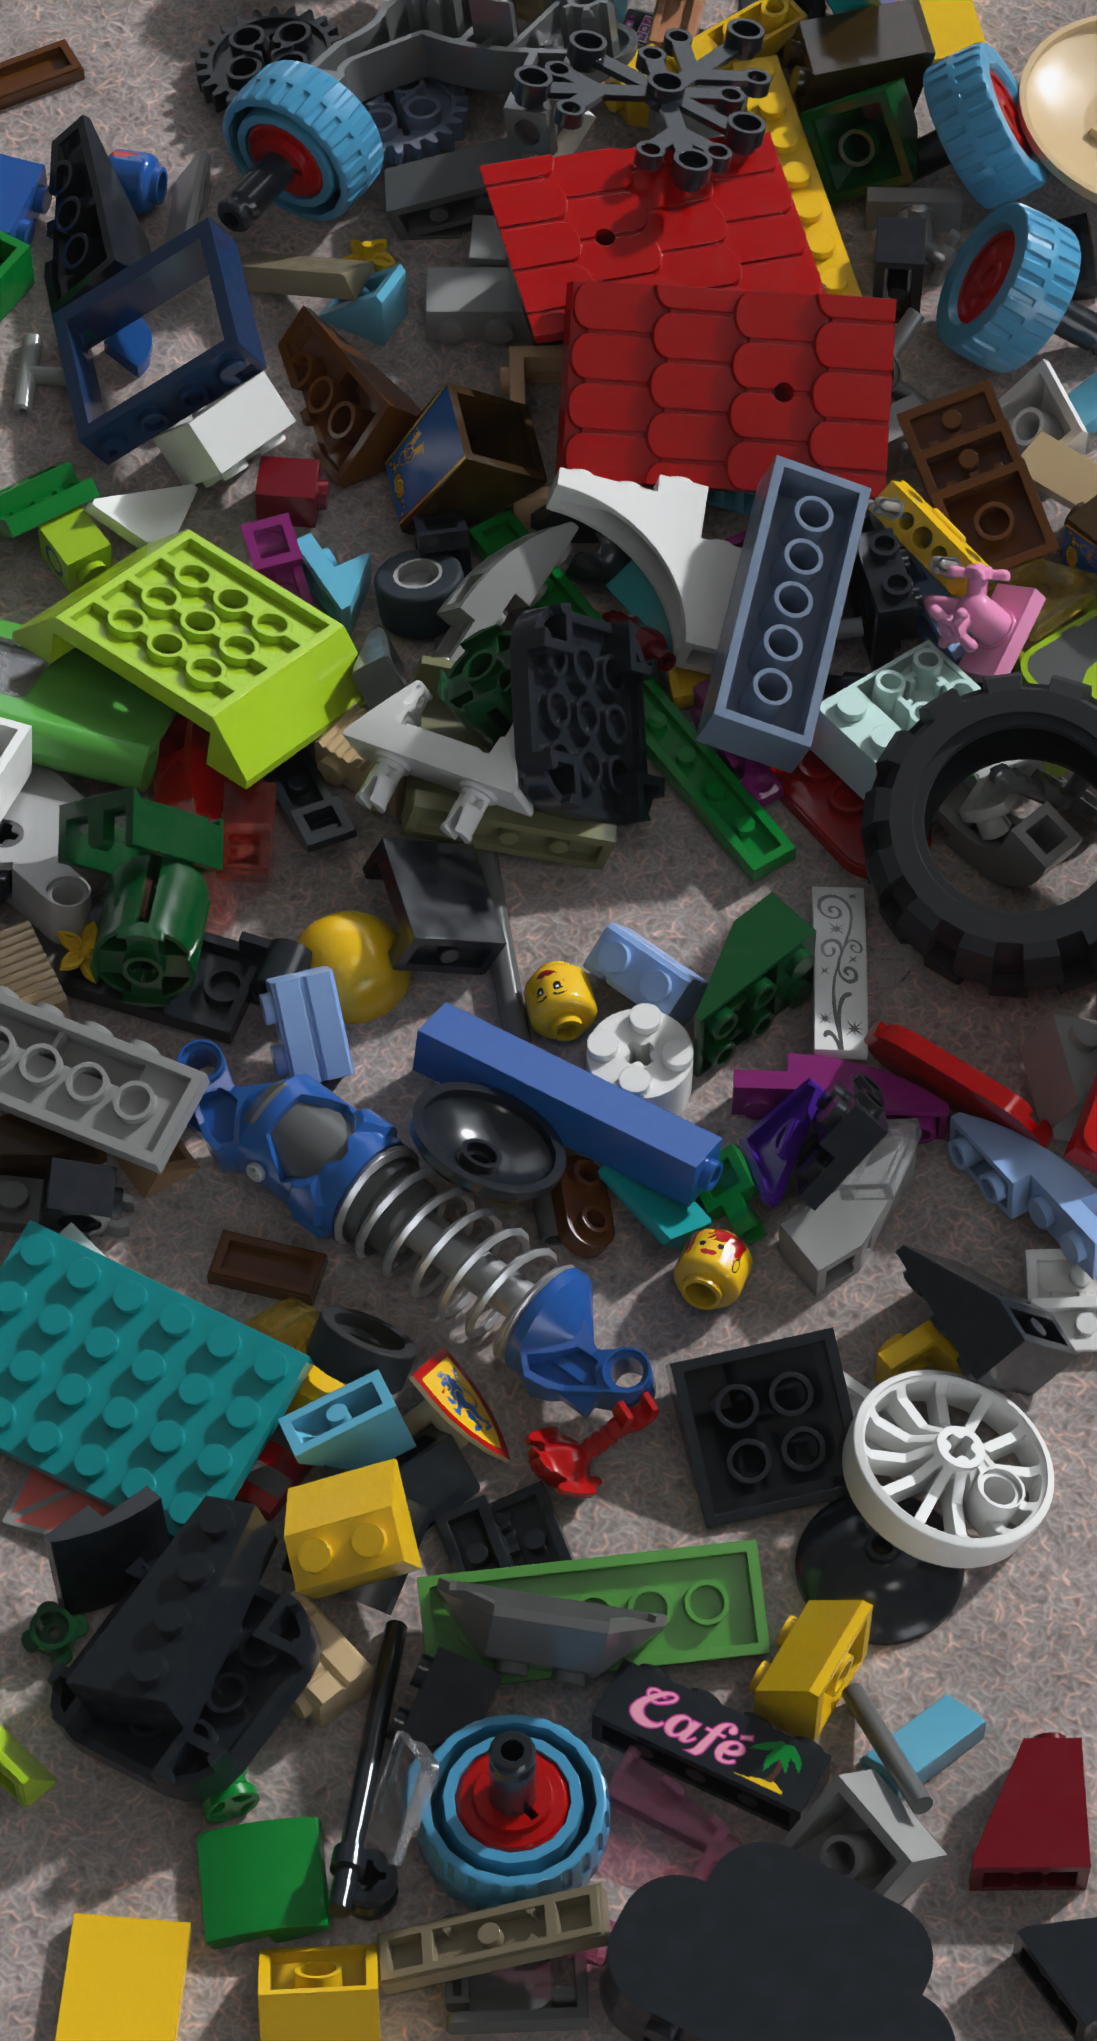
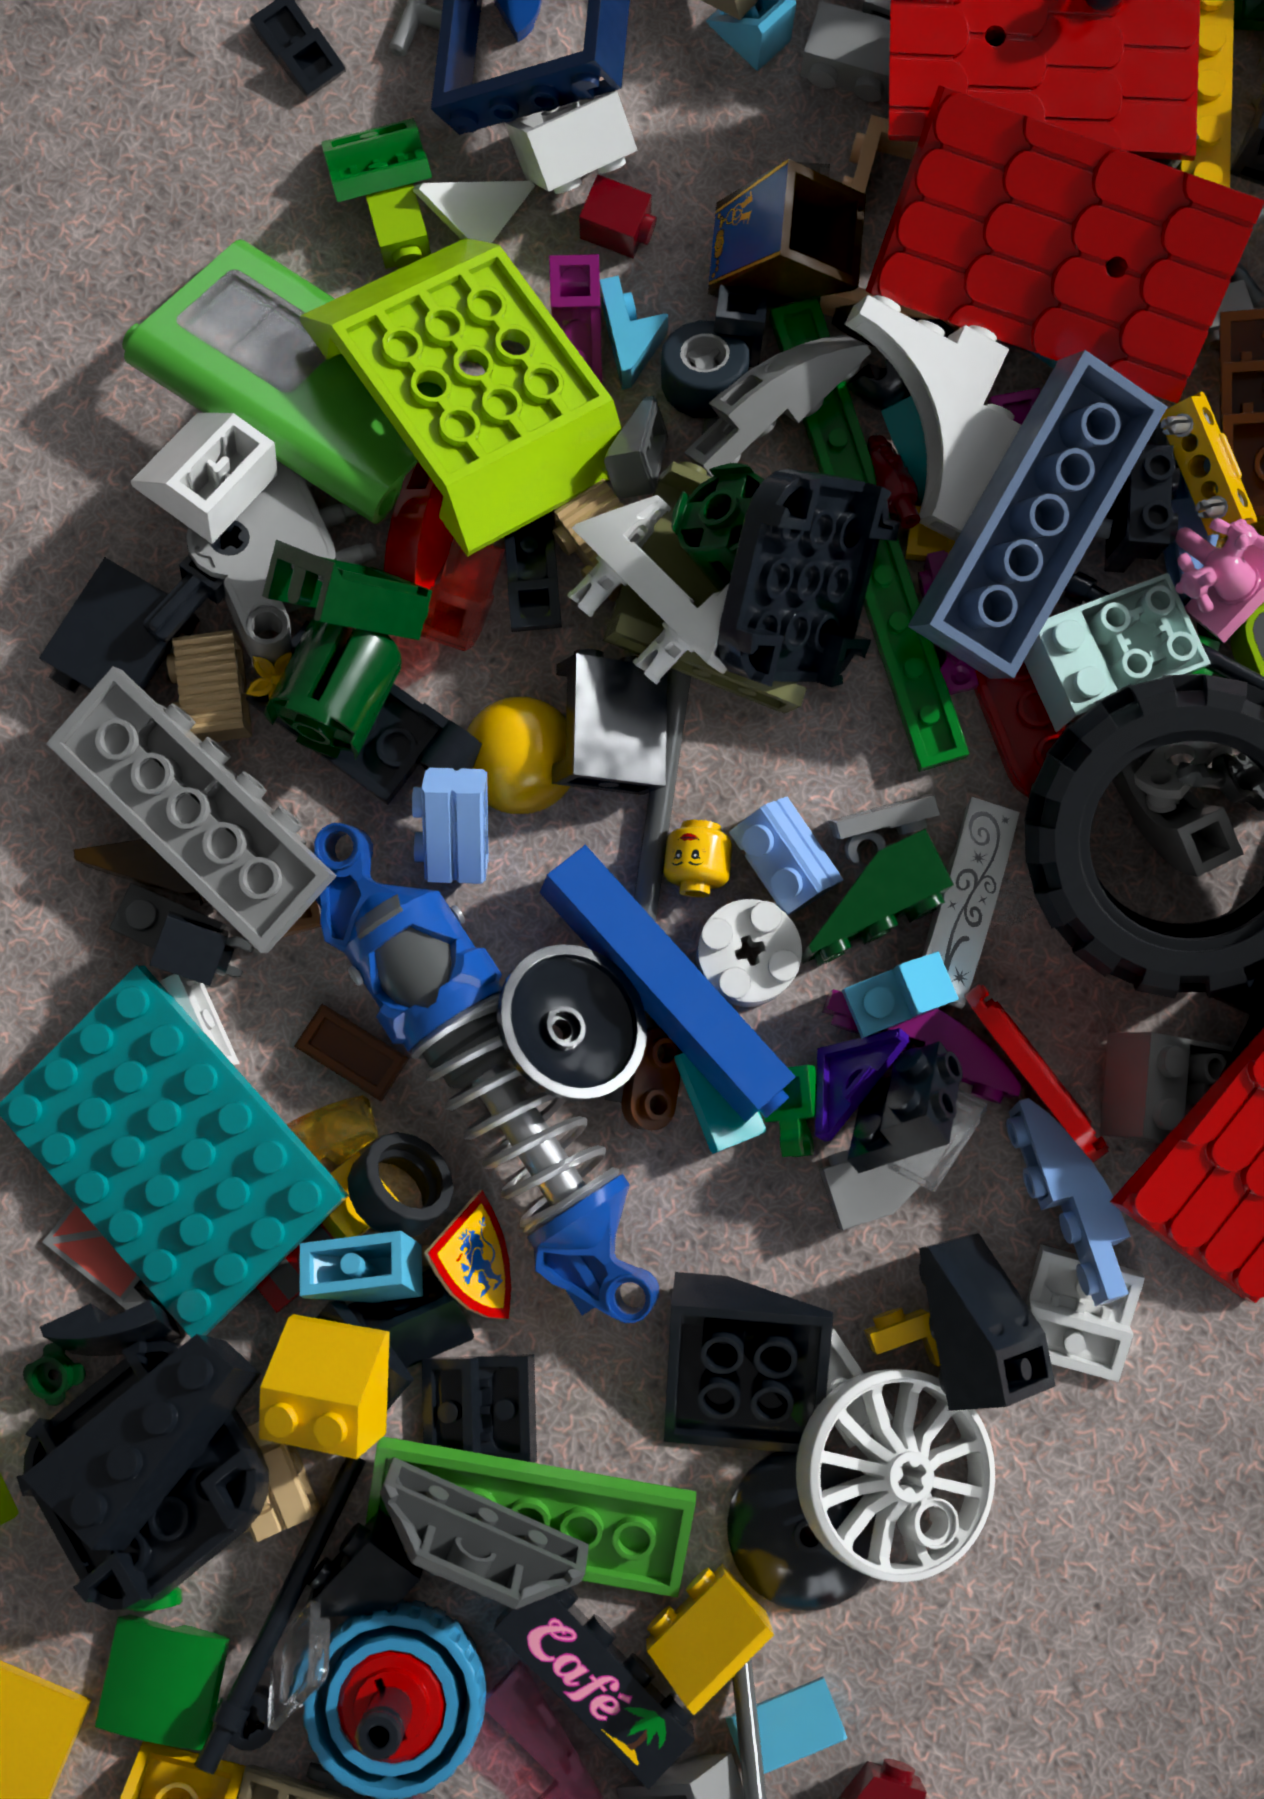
camera: 15 degrees right, 25 degrees up
reddish brown wedge [278,306,421,488] -> none
red piece [525,1391,660,1498] -> none
yellow head [673,1228,753,1310] -> none
none -> light grey plate [829,794,940,863]
none -> medium azure slope [842,951,959,1039]

